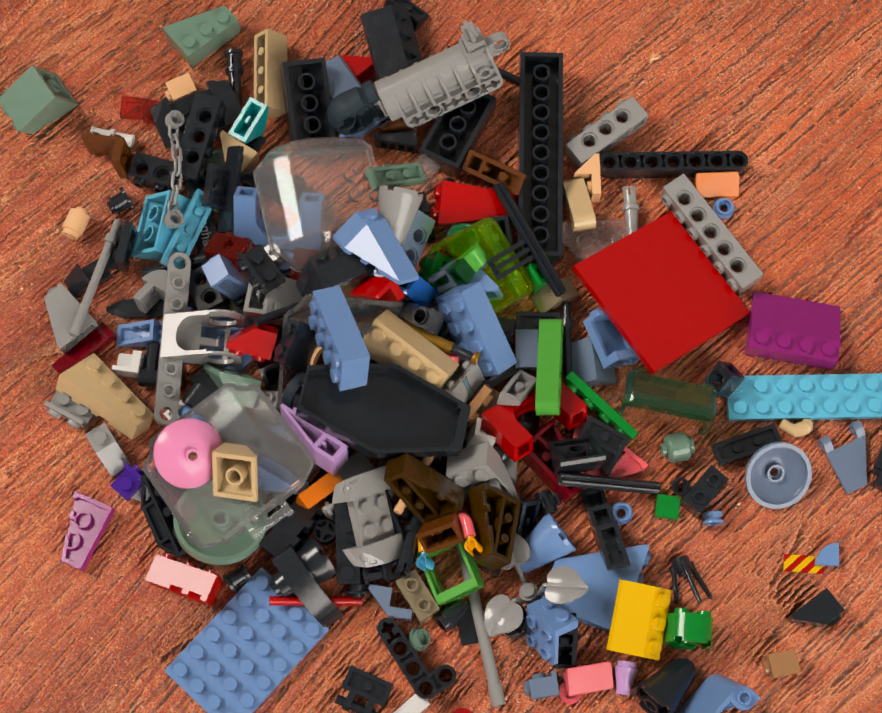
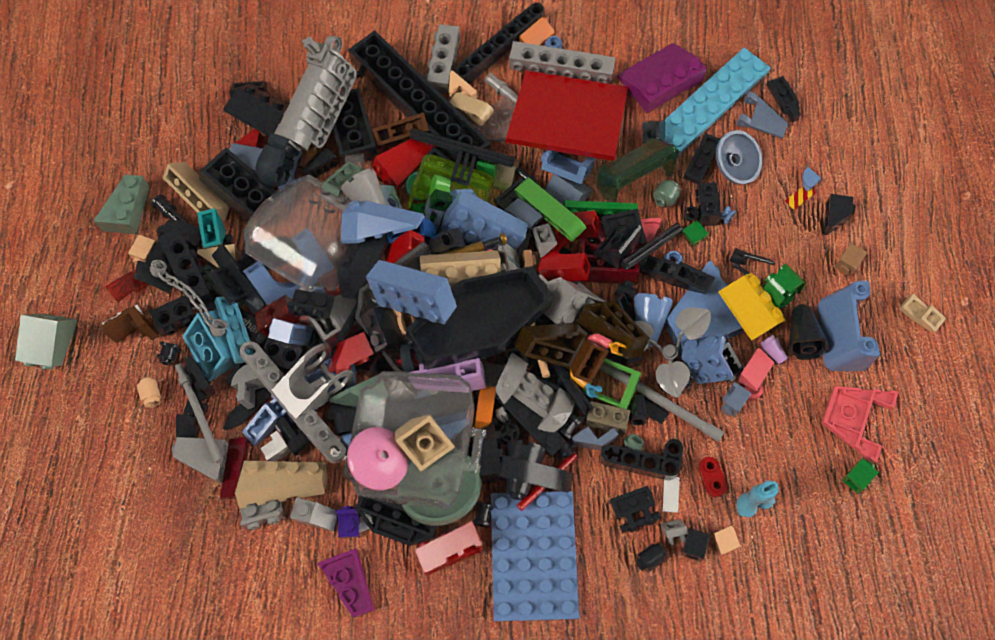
camera: 40 degrees left, 5 degrees down
tan arm [778,419,813,438] -> none

